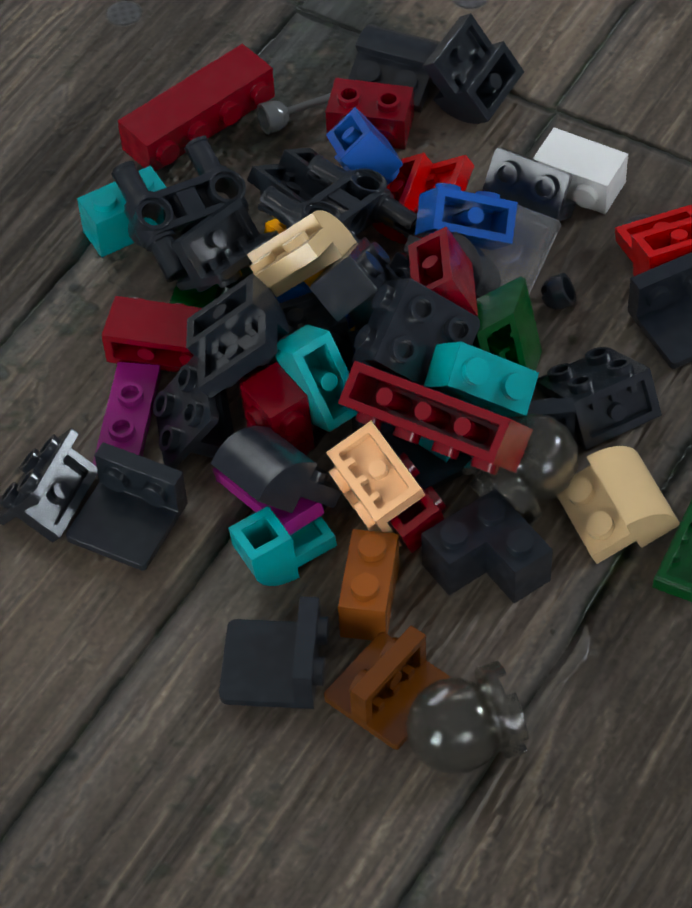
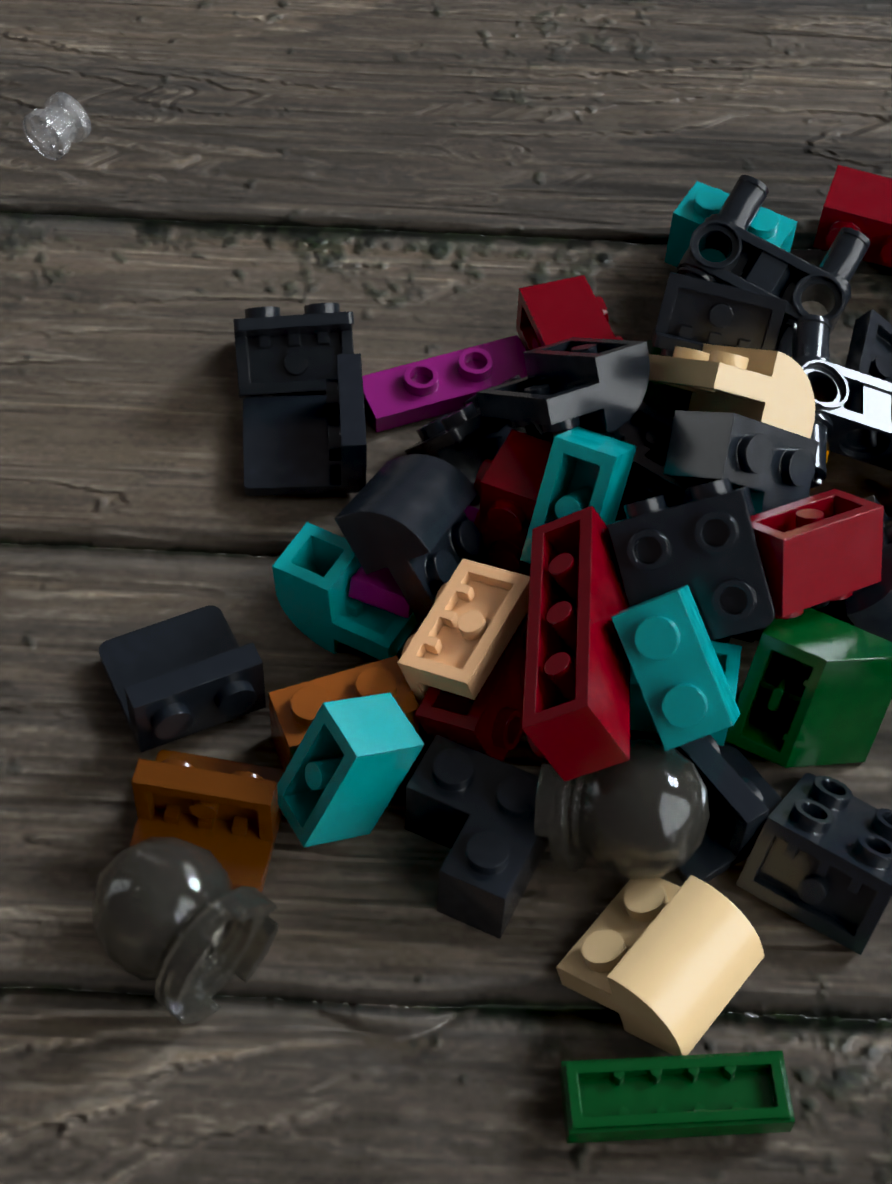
camera: 55 degrees right, 0 degrees up
none -> teal brick [277,693,425,848]

